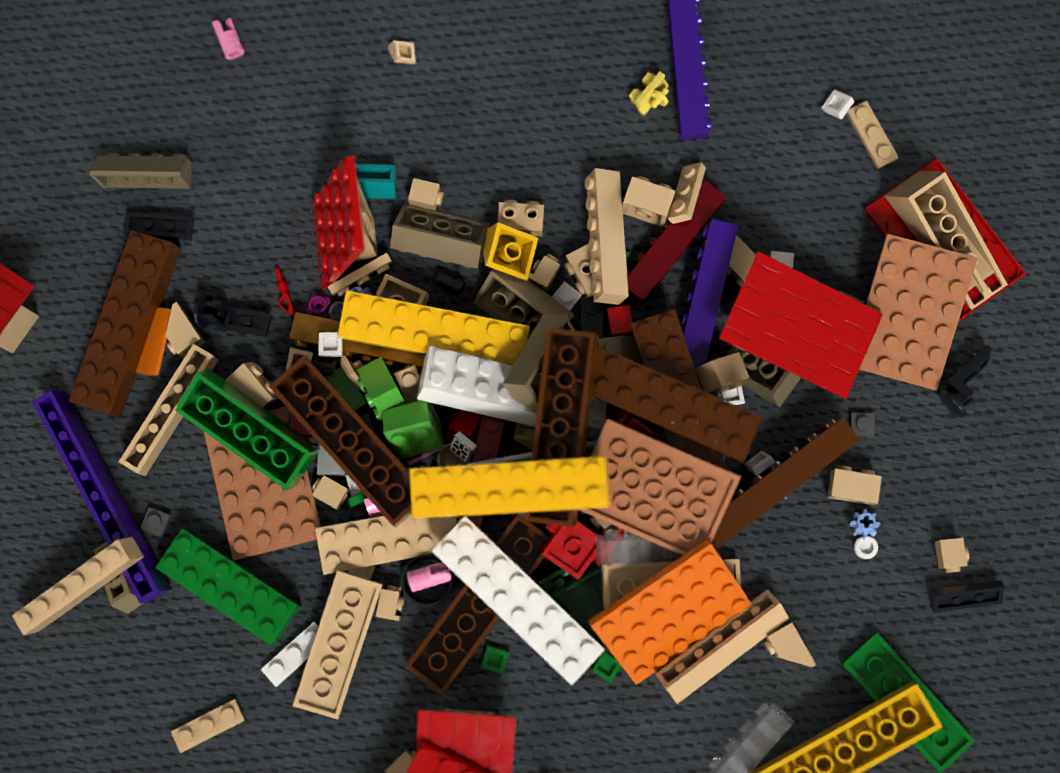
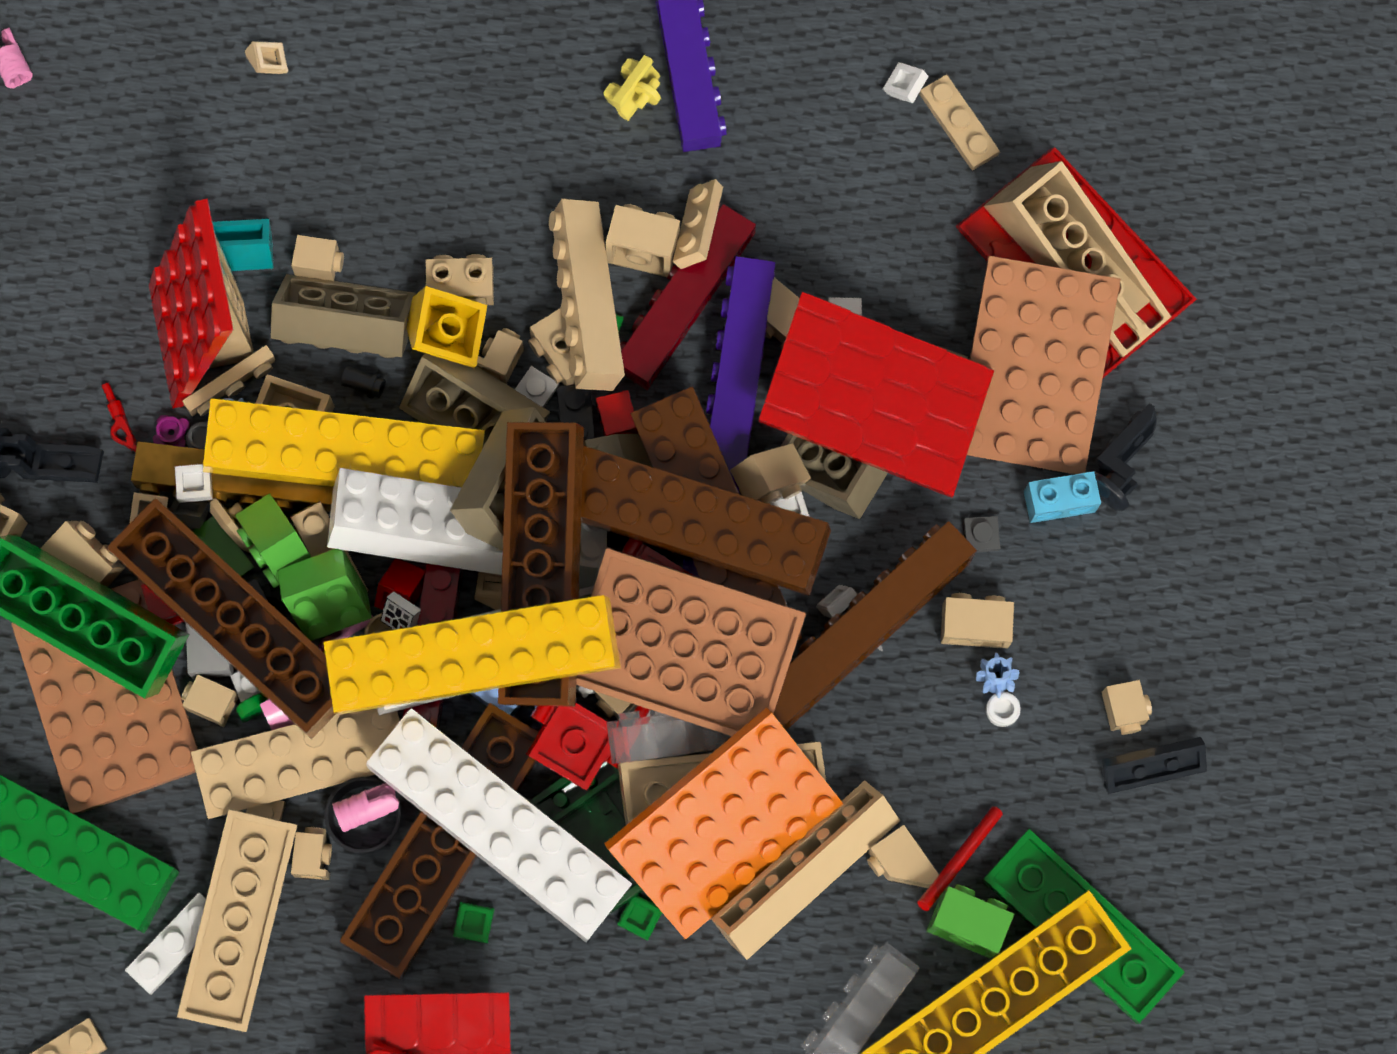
camera: 15 degrees left, 5 degrees down
none -> red bar [918,806,1003,911]
none -> bright green brick [926,884,1014,959]
none -> medium azure brick [1024,471,1101,523]

